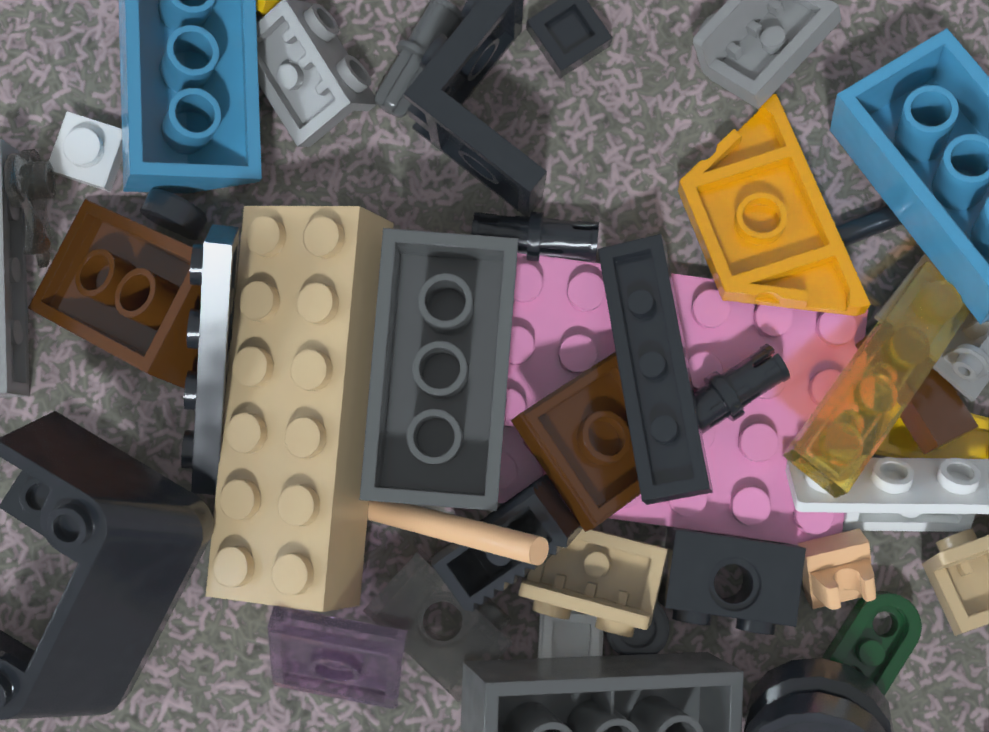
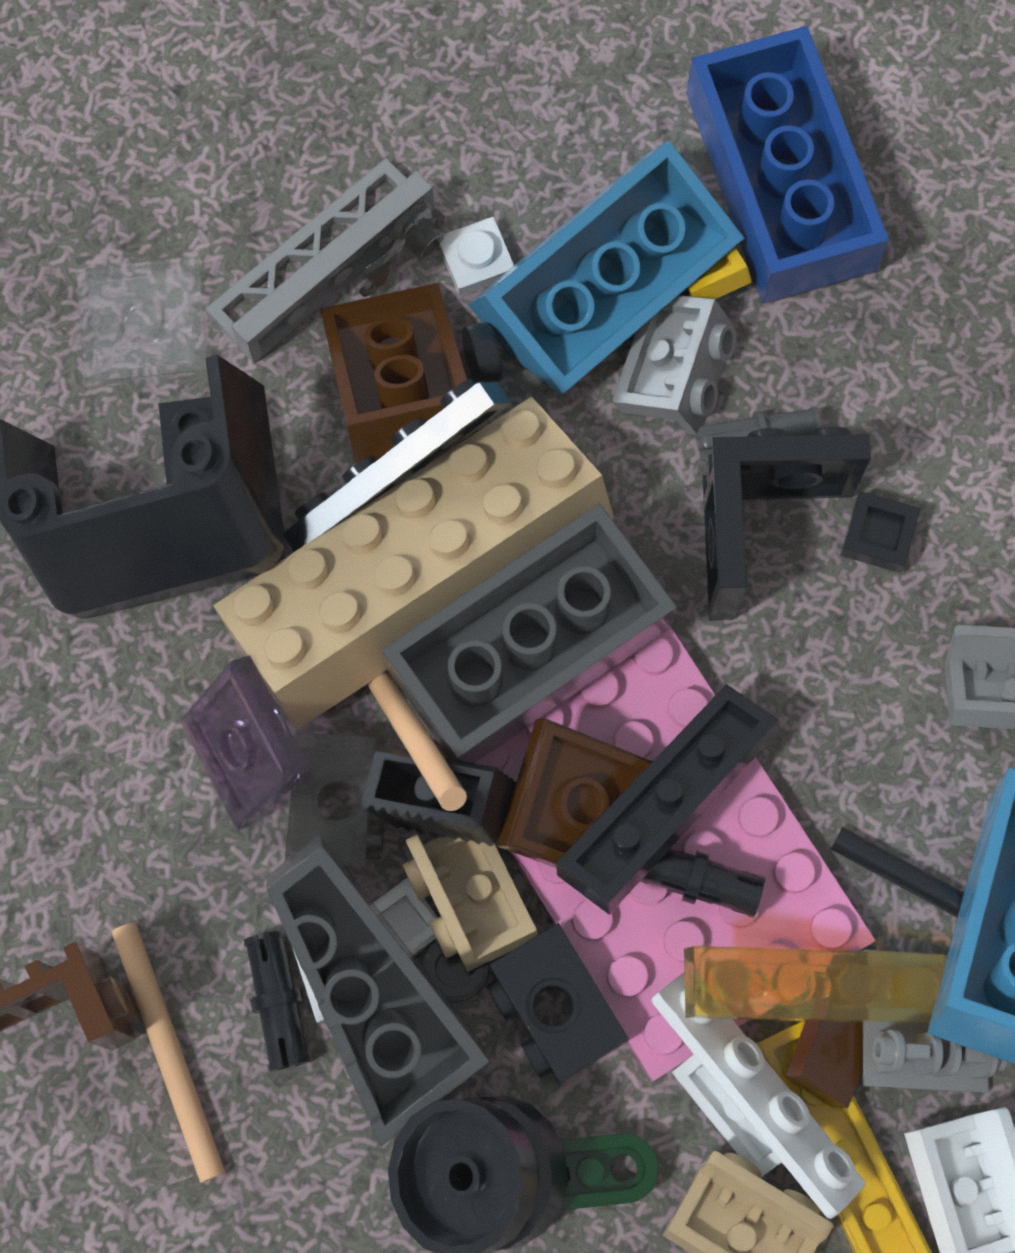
camera: 50 degrees right, 10 degrees down
black pin [471,211,599,262] -> none
light orange wing [678,94,871,316] -> none
light nougat tile [798,528,876,610] -> none

